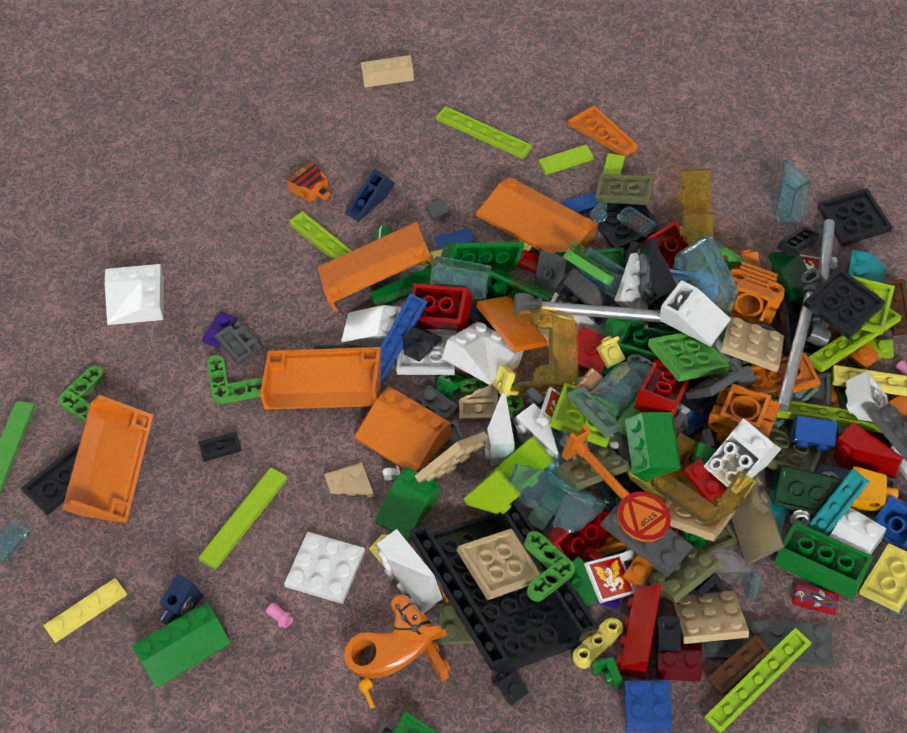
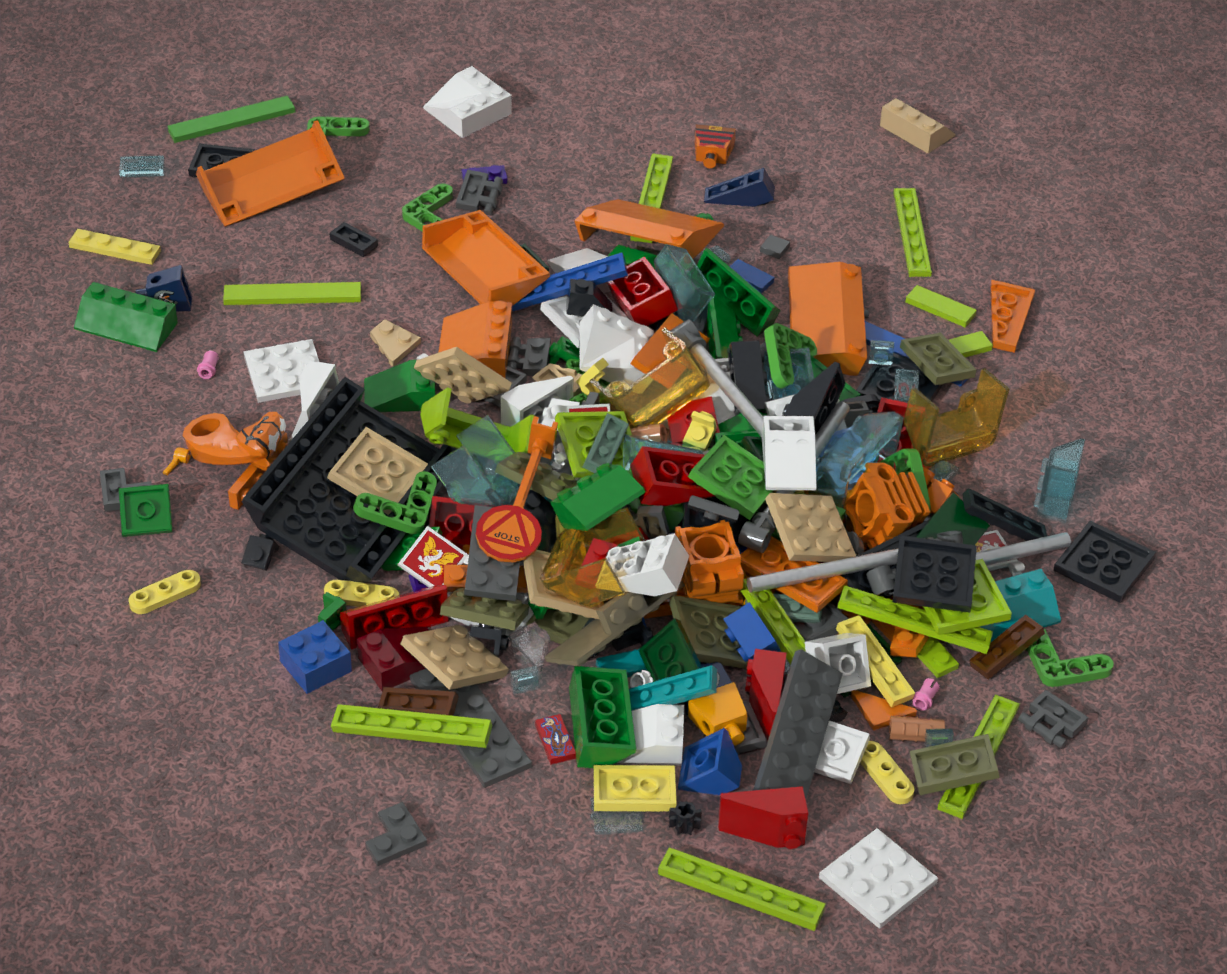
camera: 50 degrees right, 10 degrees down
black slope [656,616,681,651] -> none

